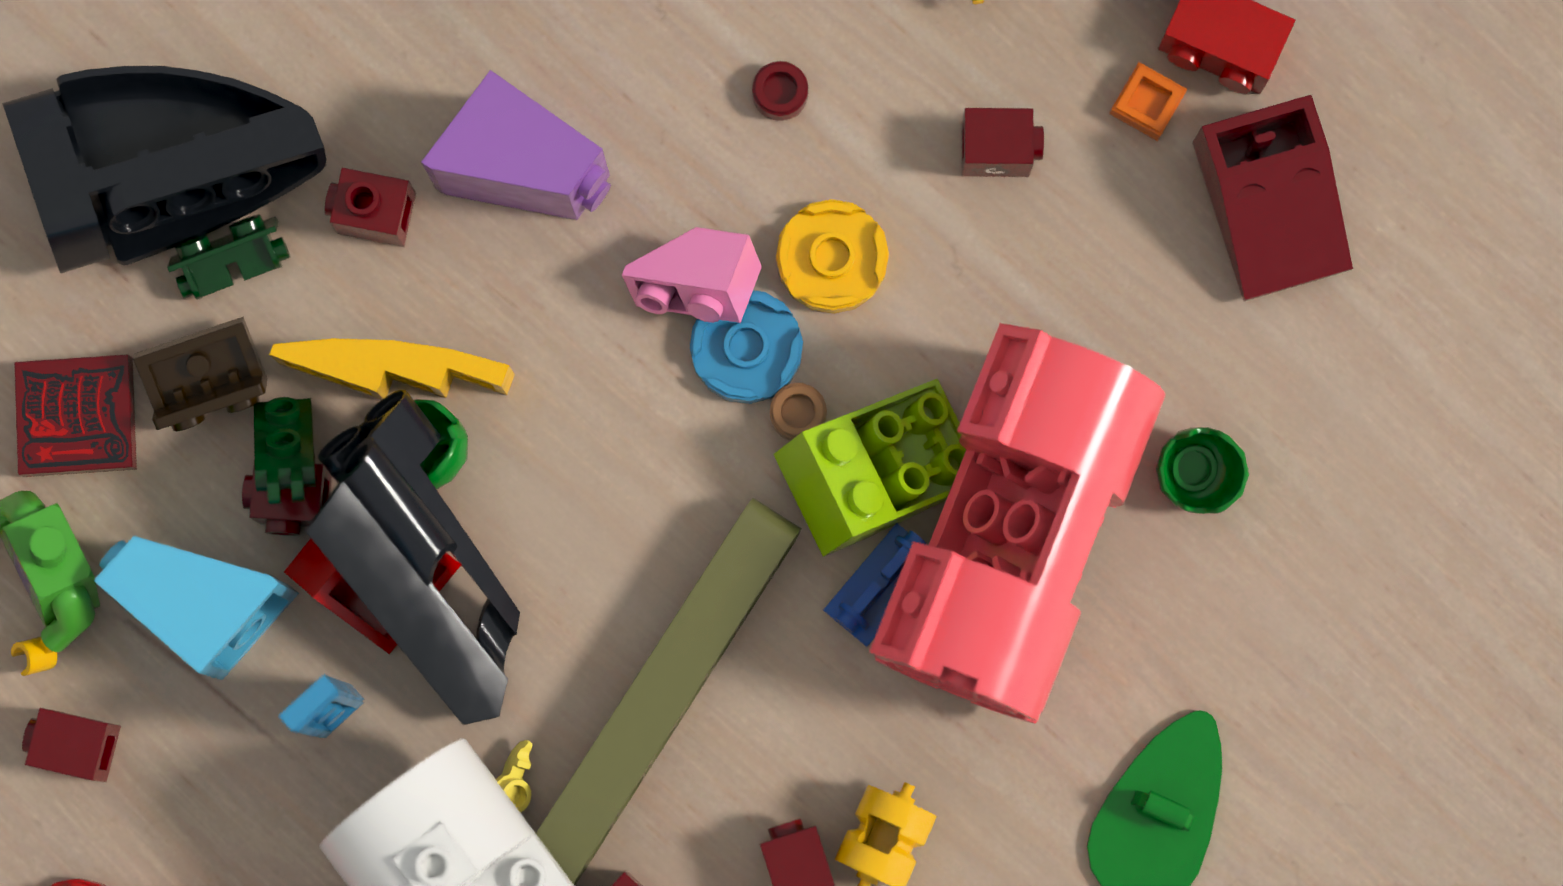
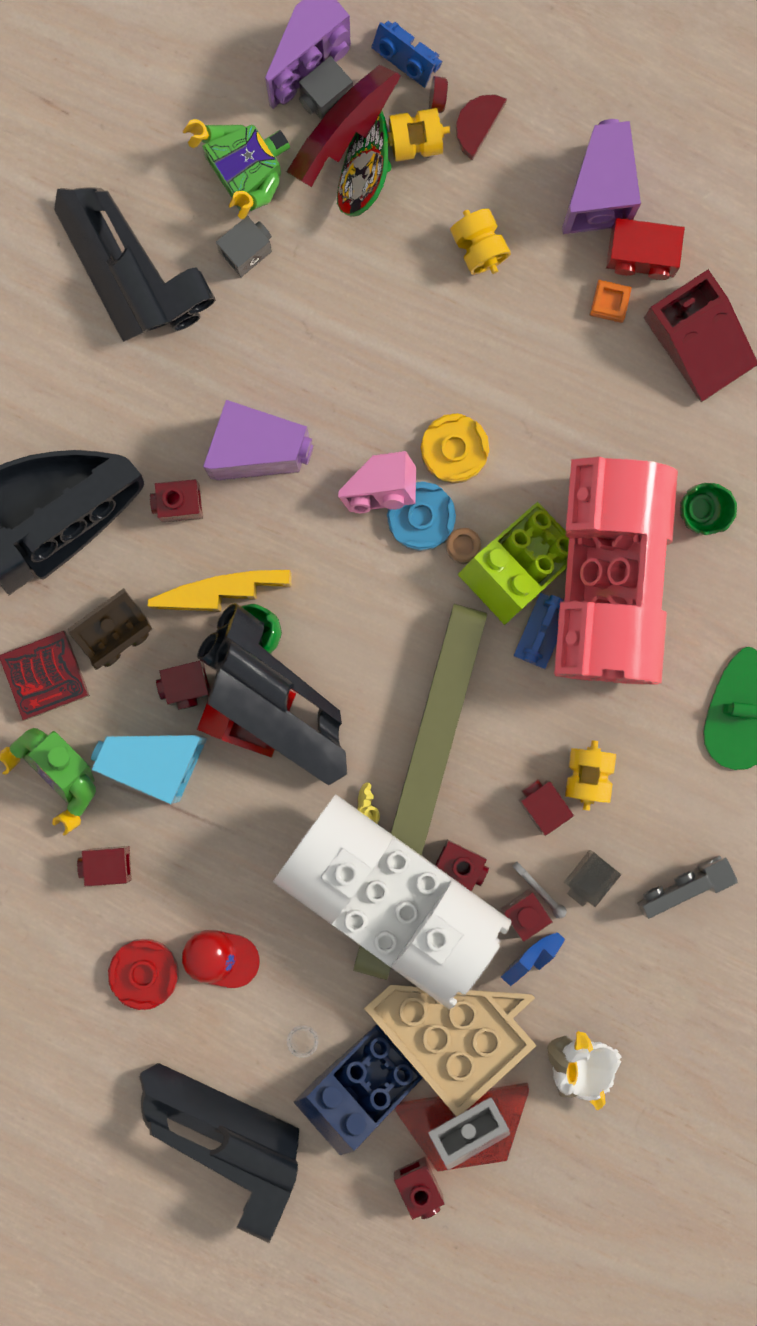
camera: 20 degrees left, 5 degrees up
dark green hinge [167,214,291,300] -> none
dark green hinge [254,397,316,504] -> none
dark azure tile [278,674,364,738] -> none
dark red tile [752,61,808,121] -> none
dark red brick [962,108,1044,177] -> none

